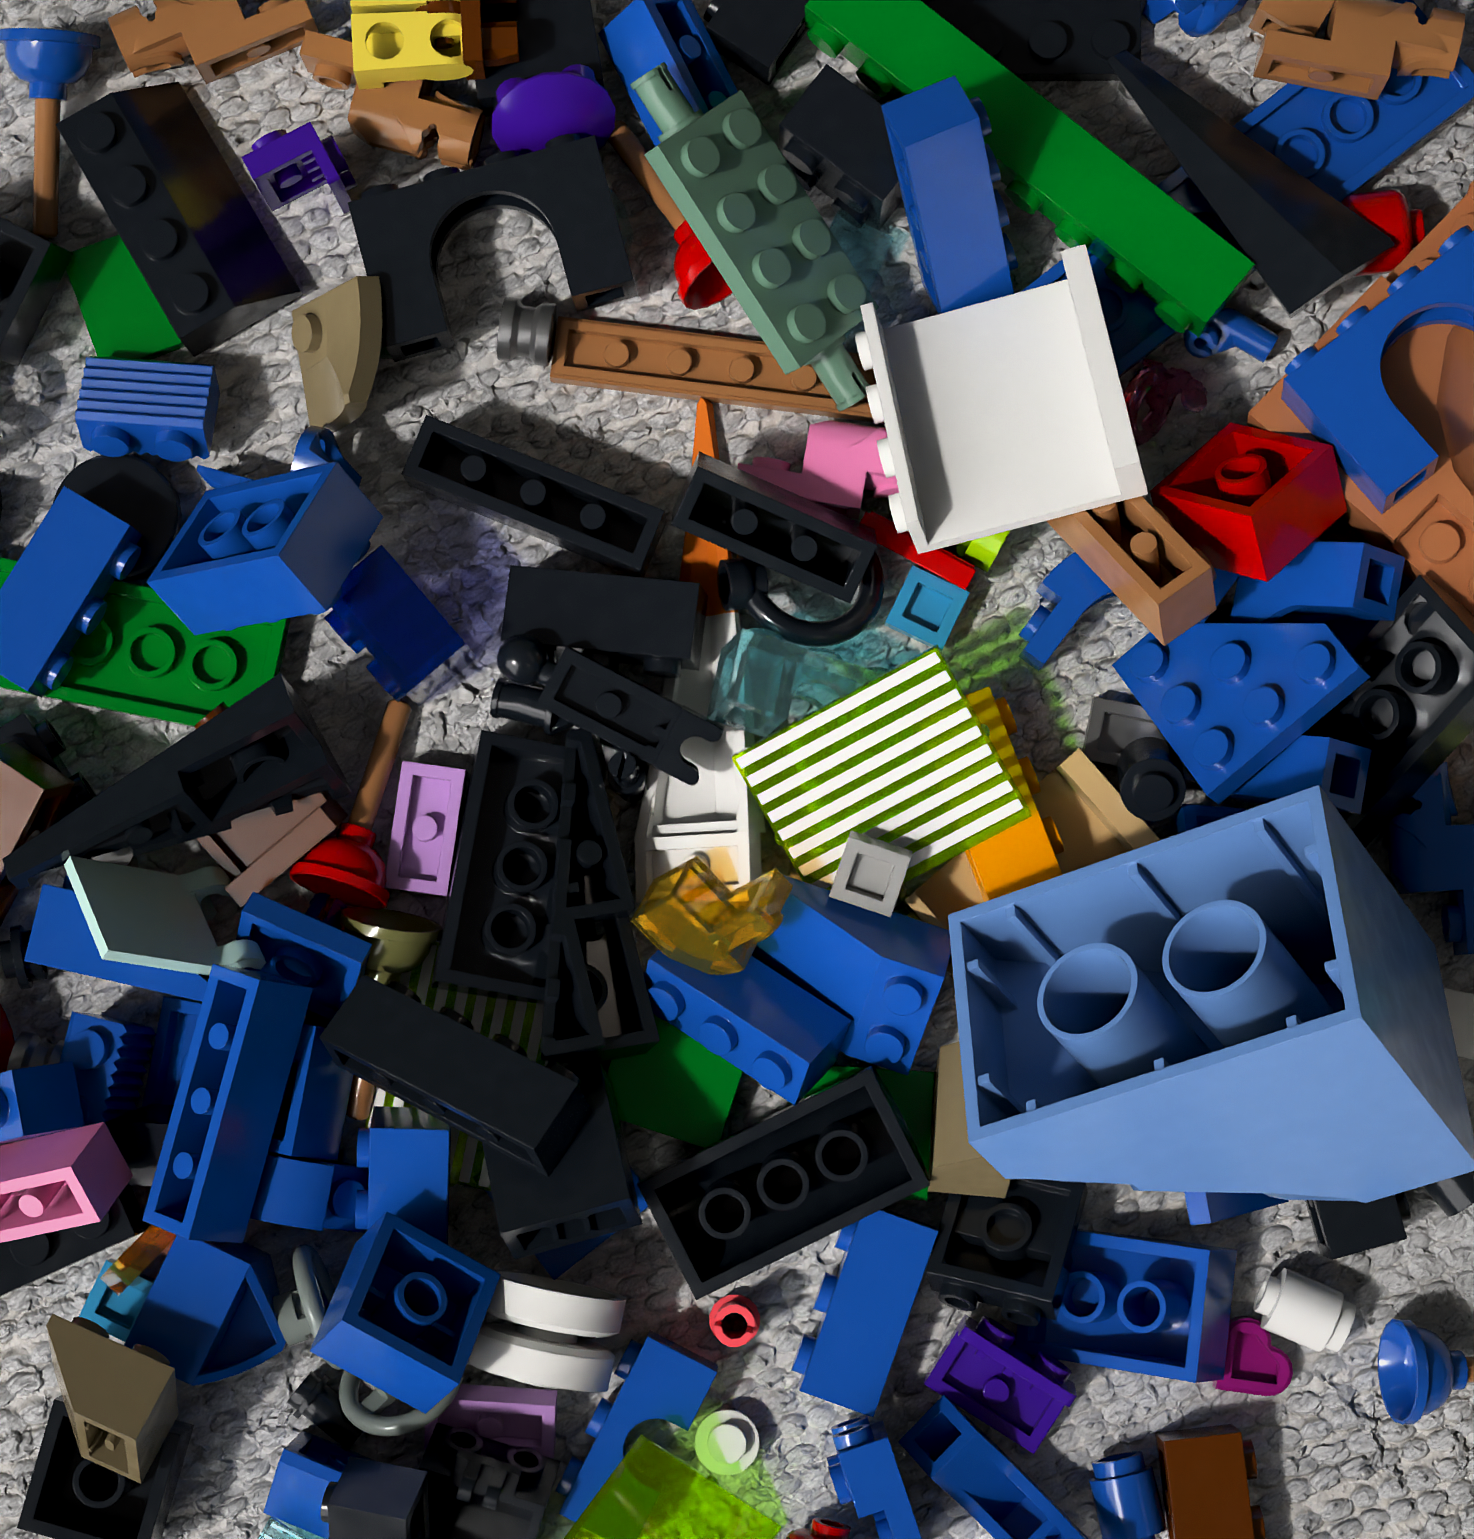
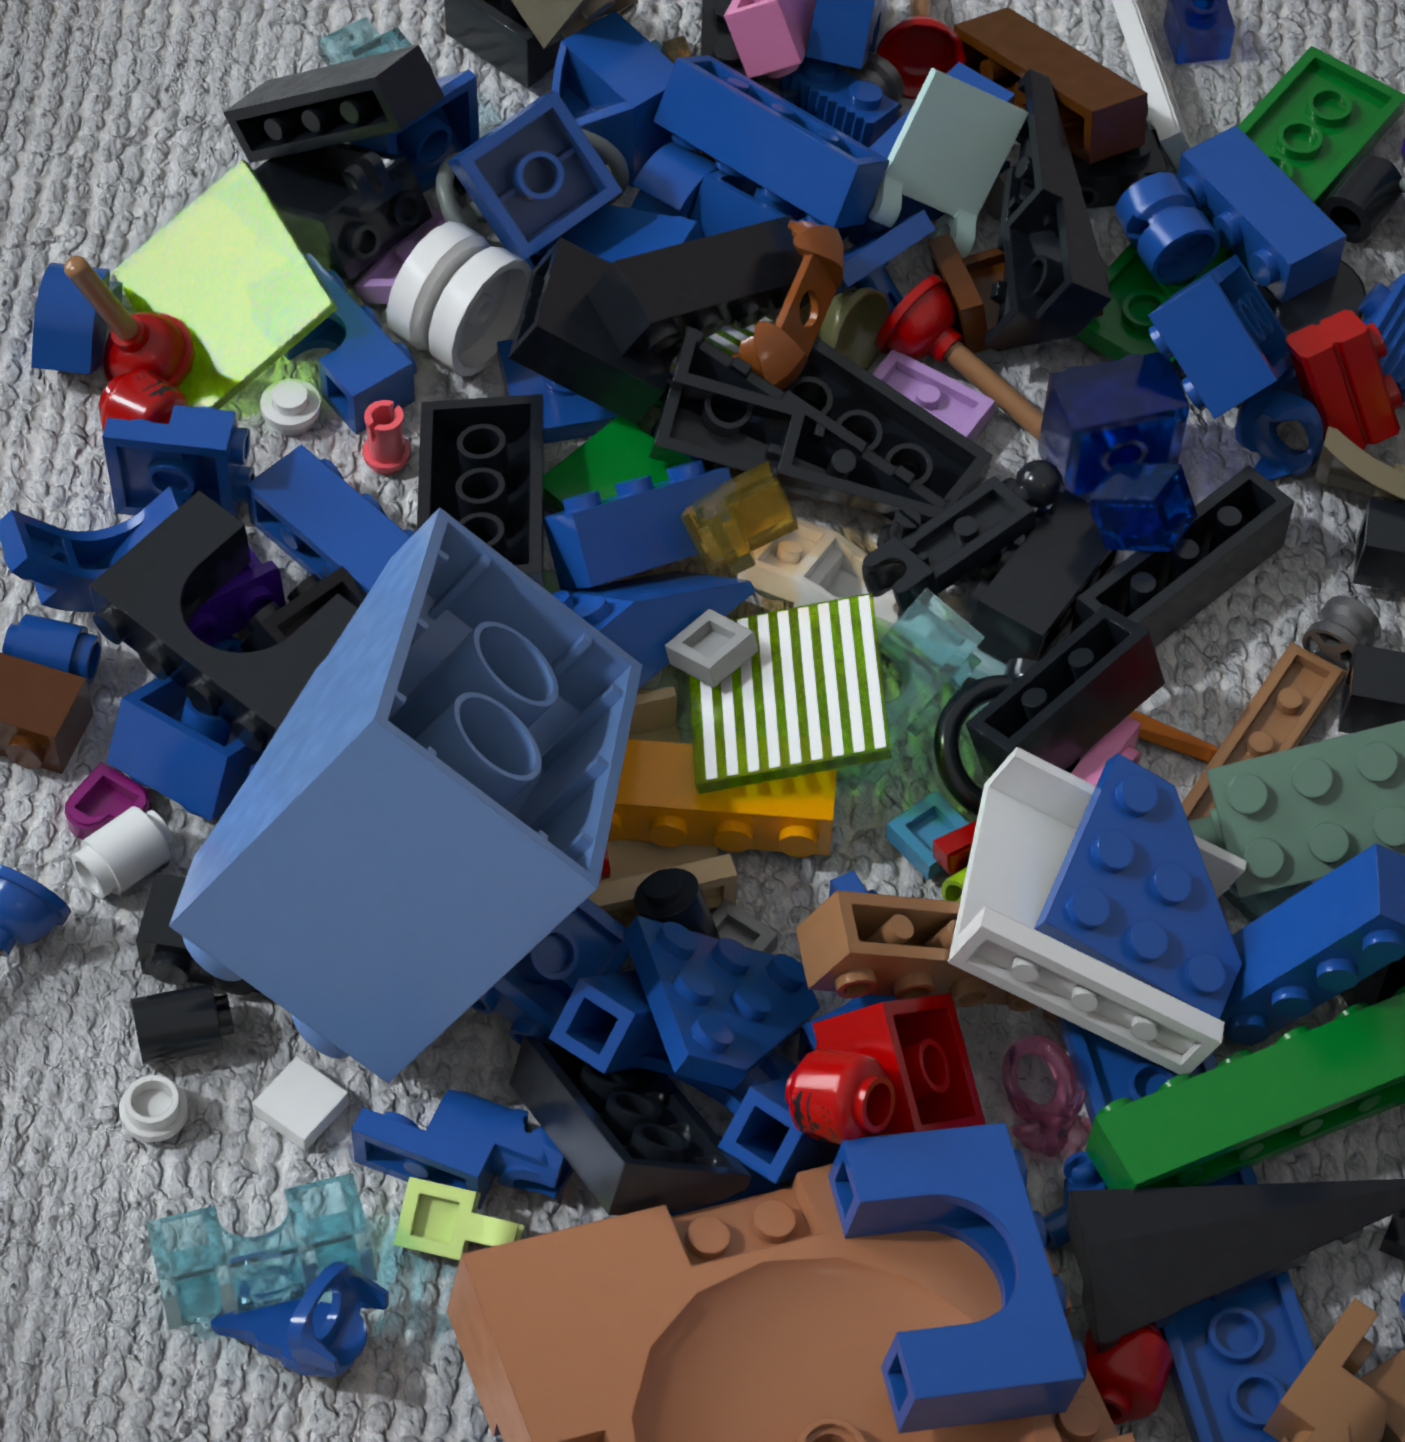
camera: 110 degrees right, 30 degrees down
none -> black arch [89,490,358,752]
none -> dark orange piece [731,220,845,390]
none -> red head [785,1048,896,1145]
none -> blue plate [1034,753,1242,1019]
none -> clear blue brick [1089,463,1198,552]
none -> blue wheel [1114,172,1220,285]
none -> red brick [1285,310,1403,450]

